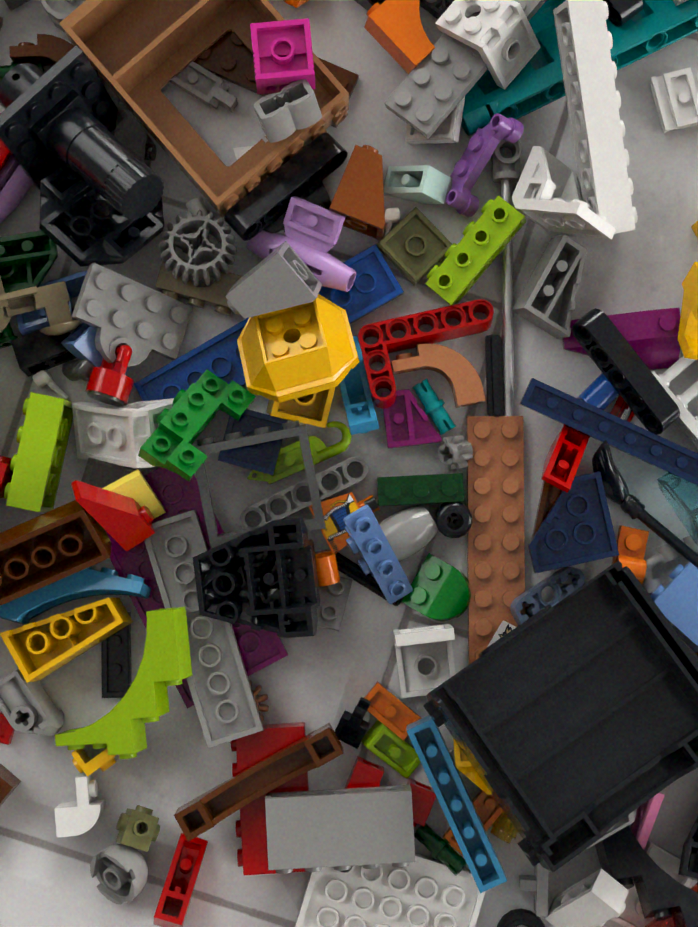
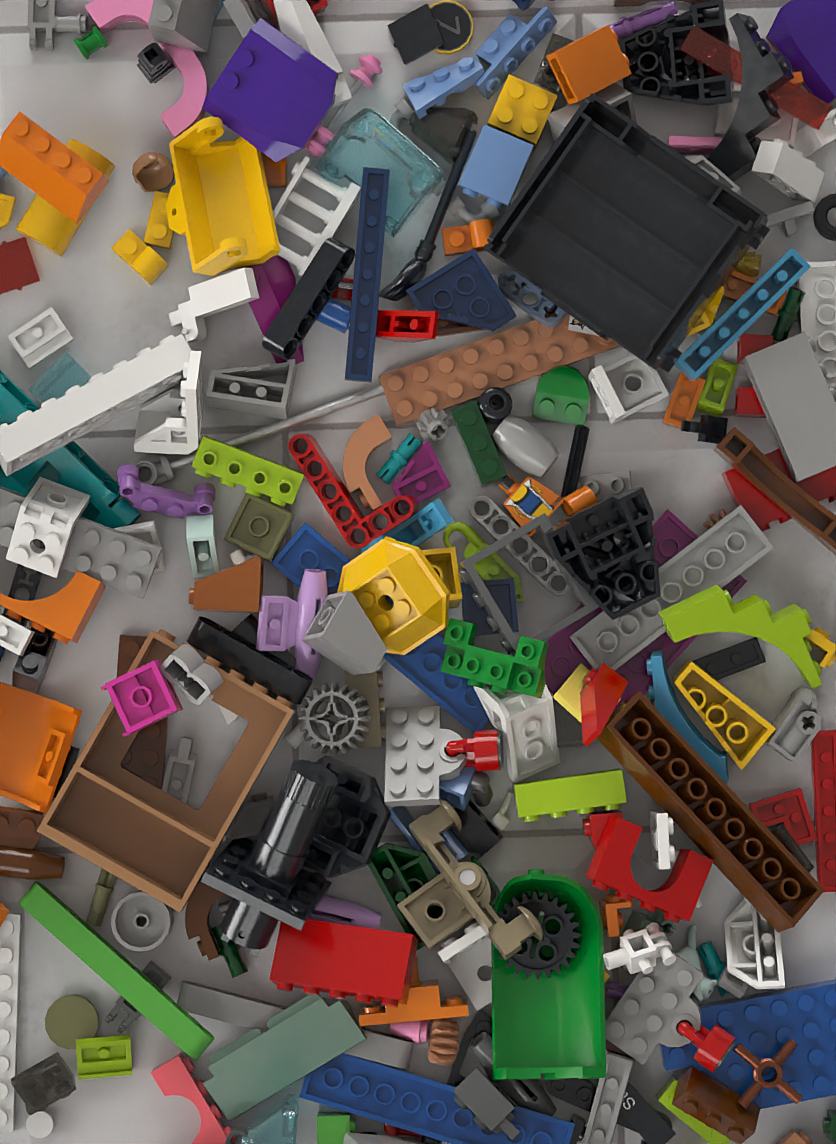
camera: 110 degrees left, 0 degrees up
medium blue bracket [343,505,413,604] -> none
black axle [485,335,504,417] -> none
none -> clear light blue panel [28,352,91,403]
none -> white piece [169,267,259,343]

